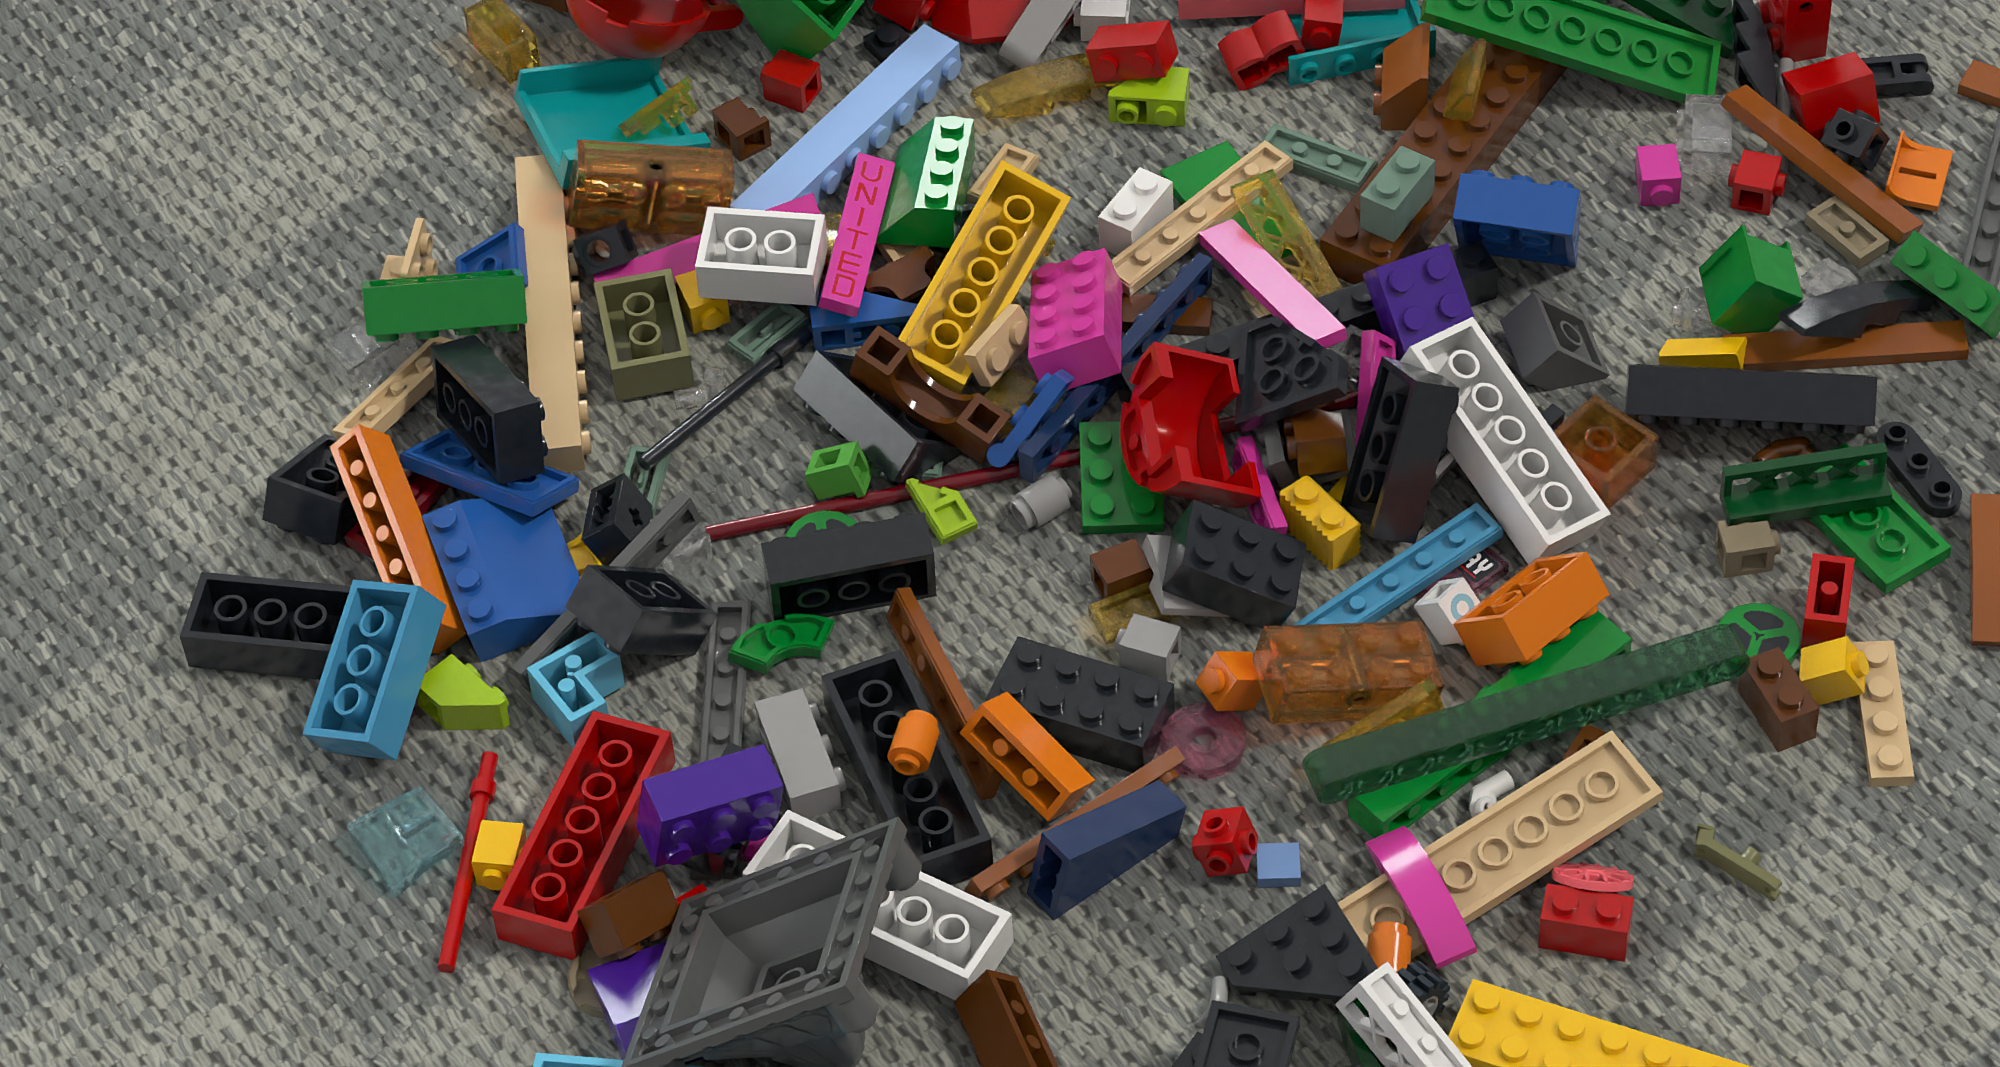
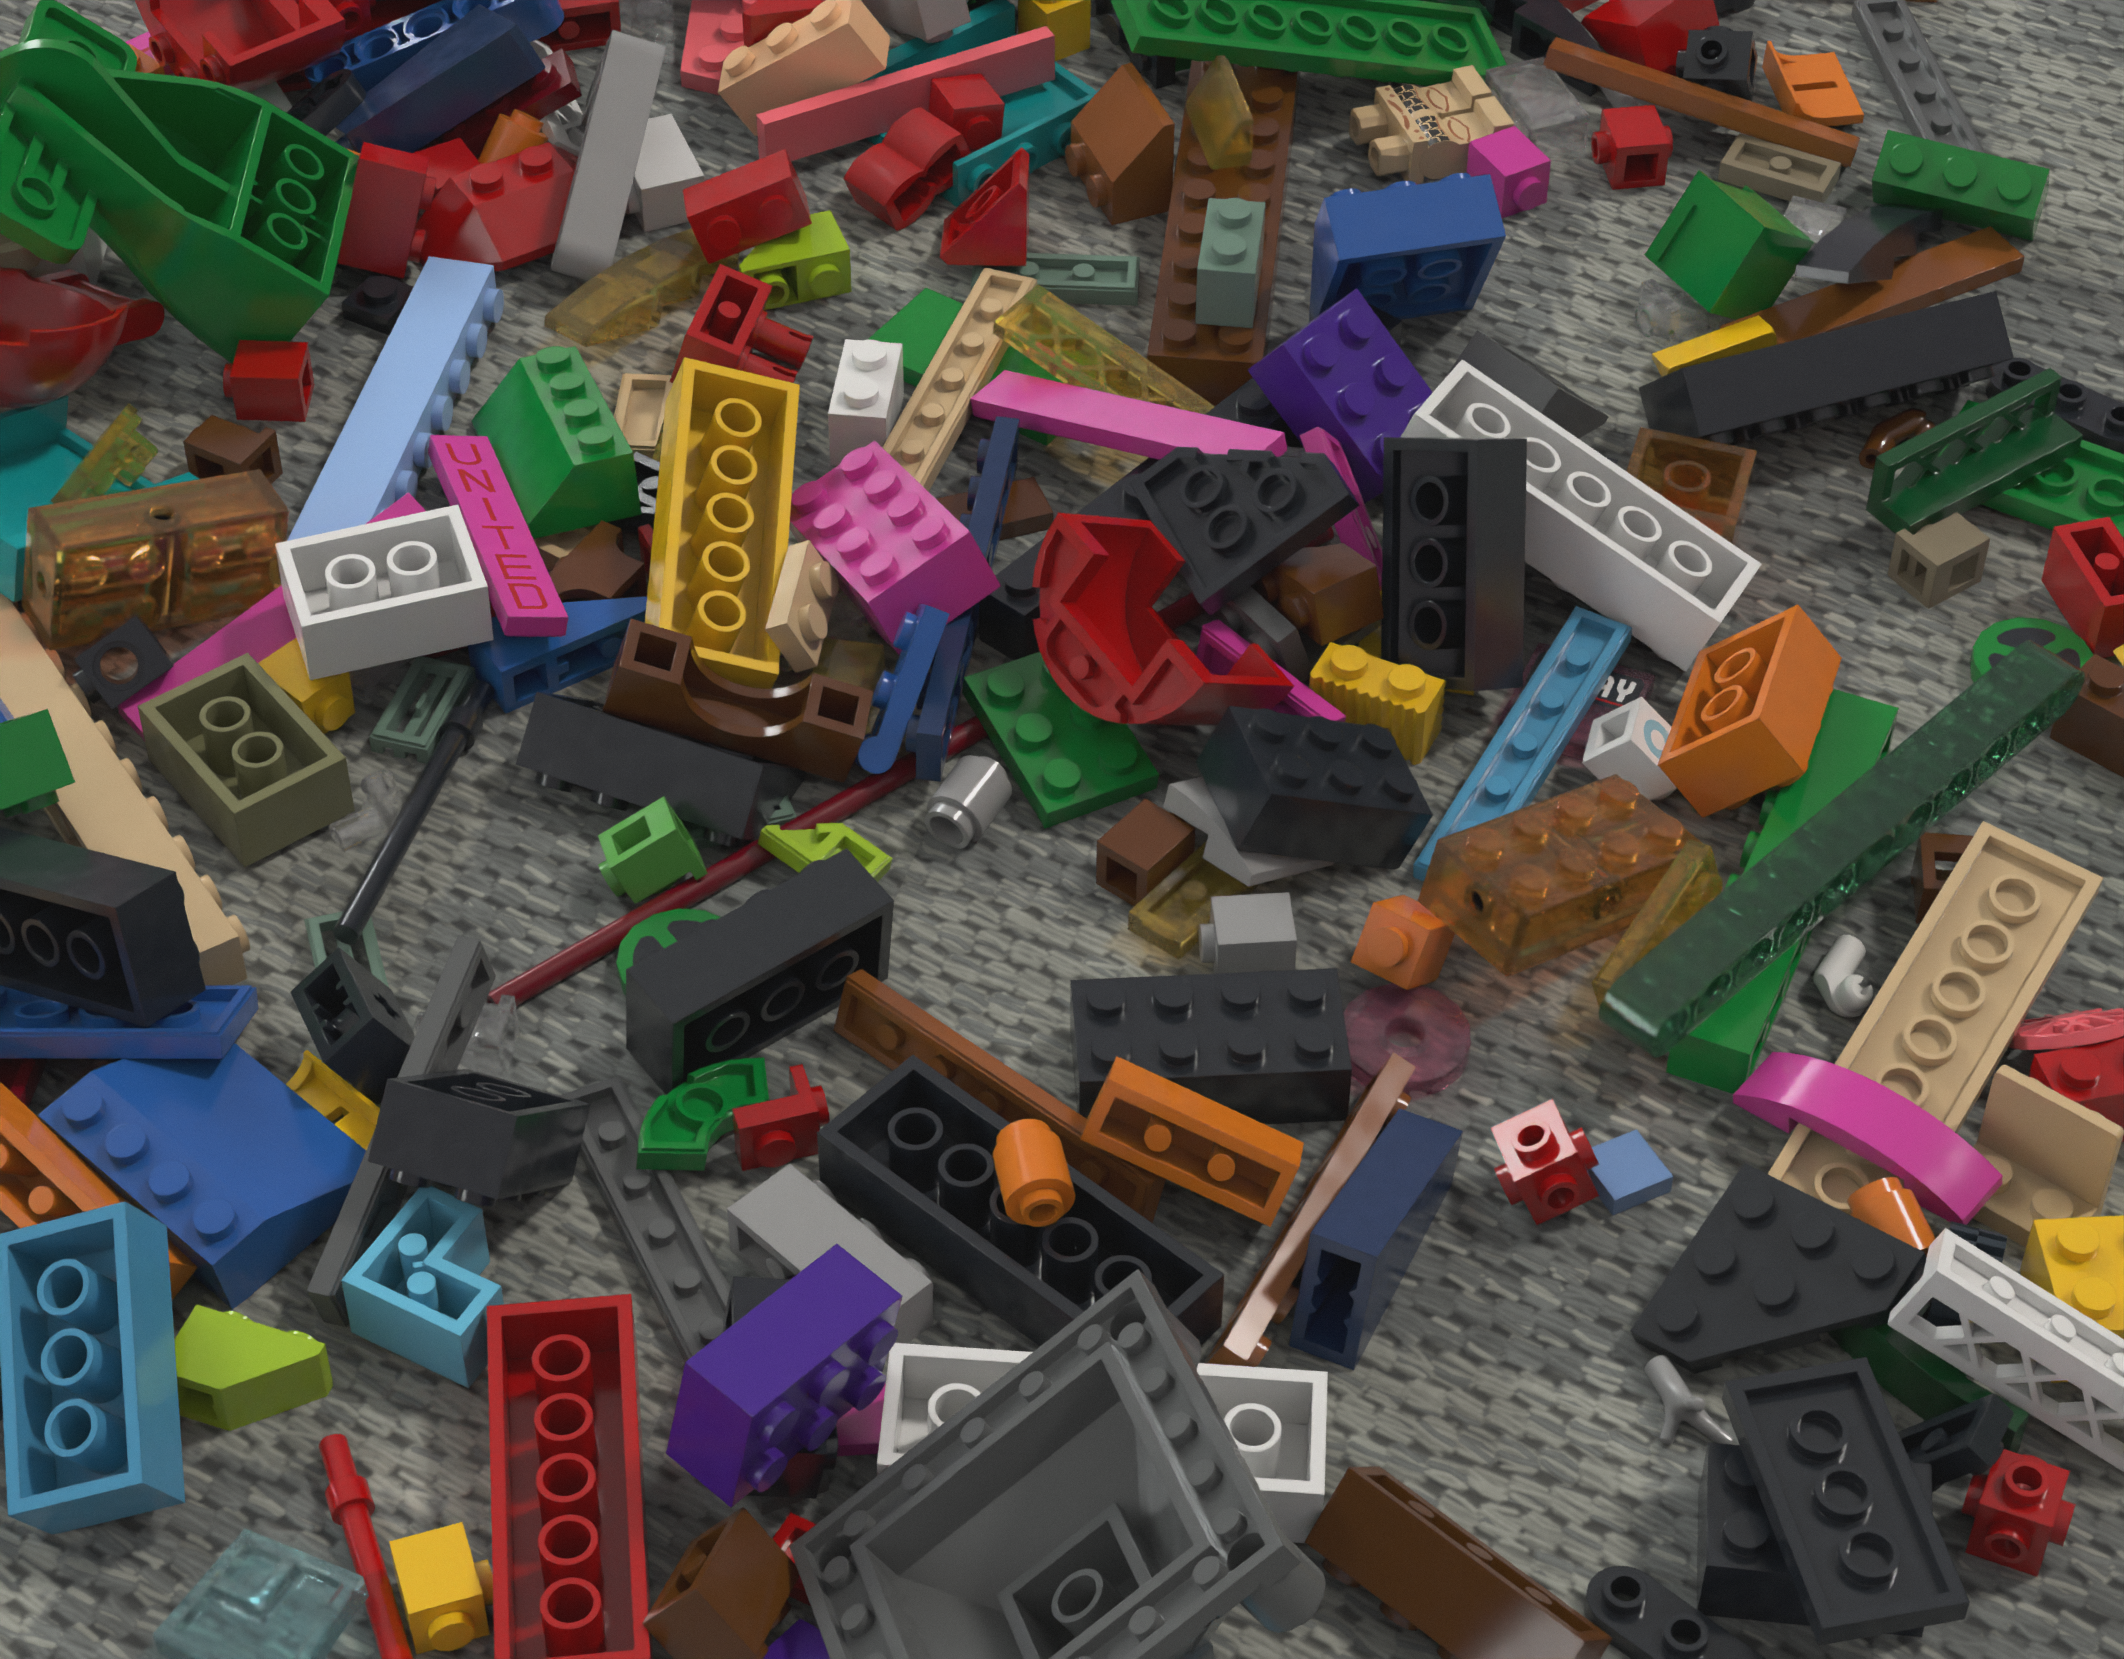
camera: 30 degrees left, 5 degrees down
none -> red brick [669,264,814,383]
none -> red bracket [732,1064,830,1171]
none -> red slope [940,147,1029,266]
none -> tan hips [1349,65,1515,184]
none -> tan bracket [1973,1065,2124,1247]

